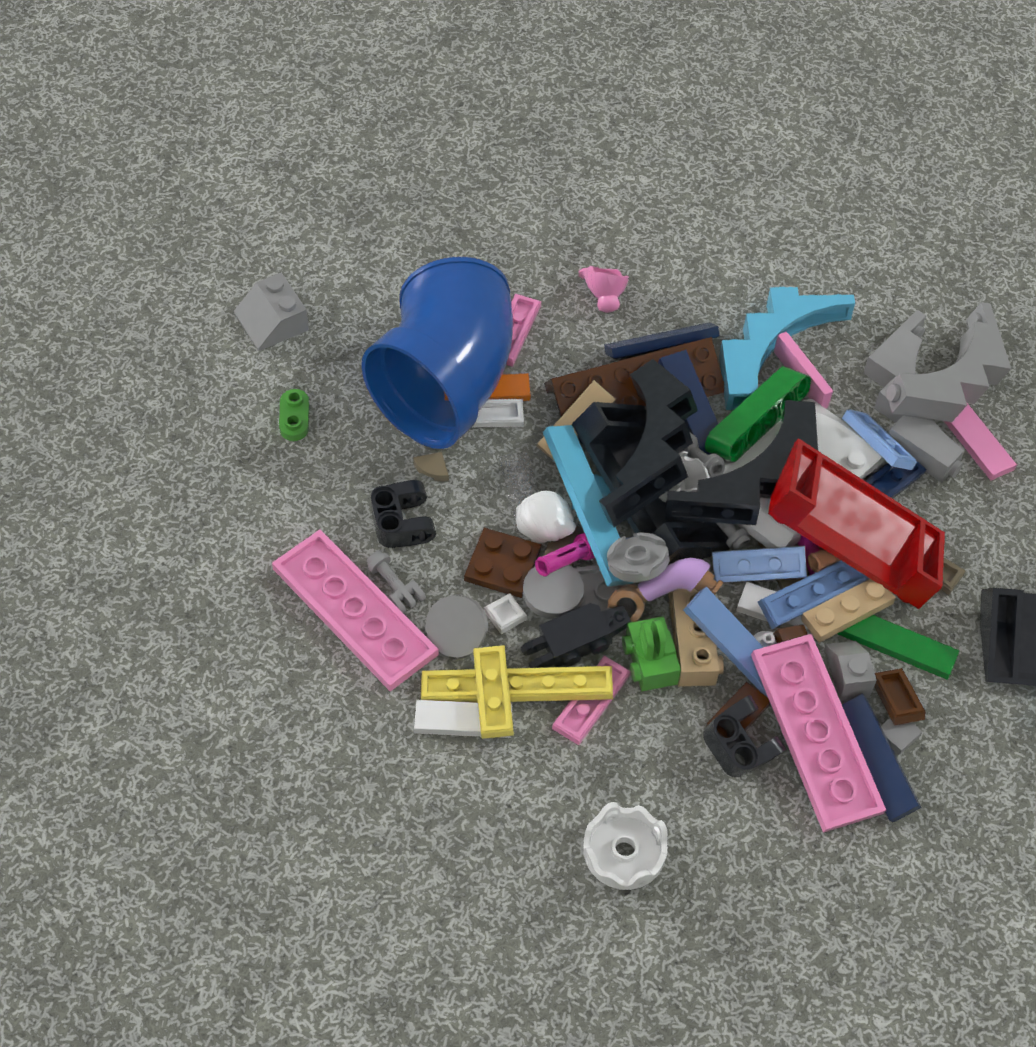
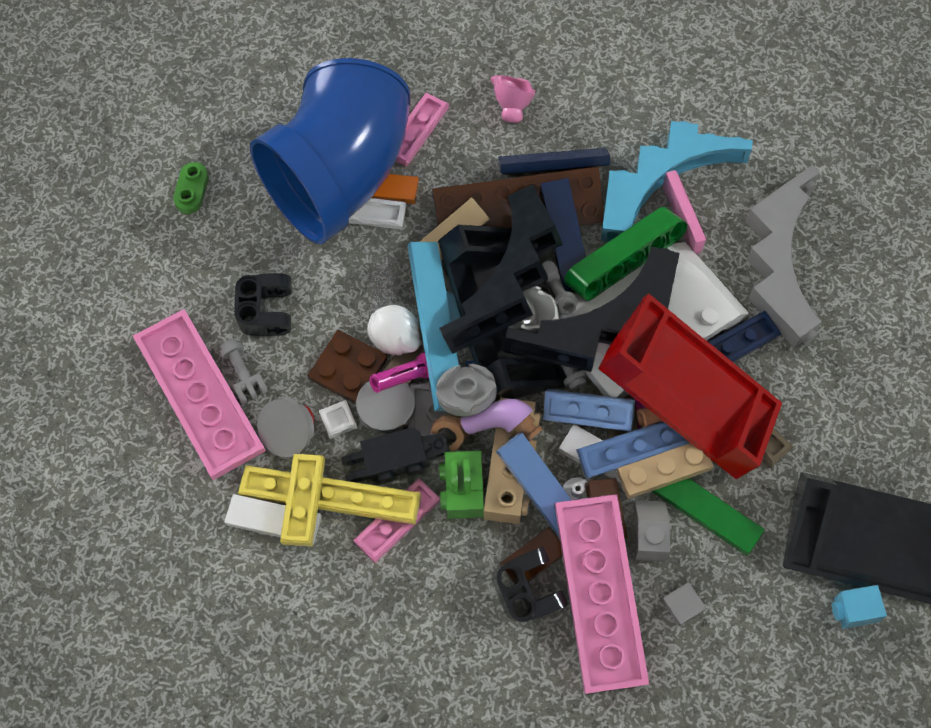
camera: 15 degrees right, 10 degrees up
light grey slope [234,272,309,351] -> none
dark tan tile [413,452,449,481] -> none
white plate [583,802,667,890] -> none
light blue tile [842,410,917,470] -> none
dark blue tile [842,693,922,823] -> none
reddish brown tile [874,668,926,725] -> none
light grey arch [886,302,1011,422] -> none
bright pink tile [944,403,1017,481] -> none

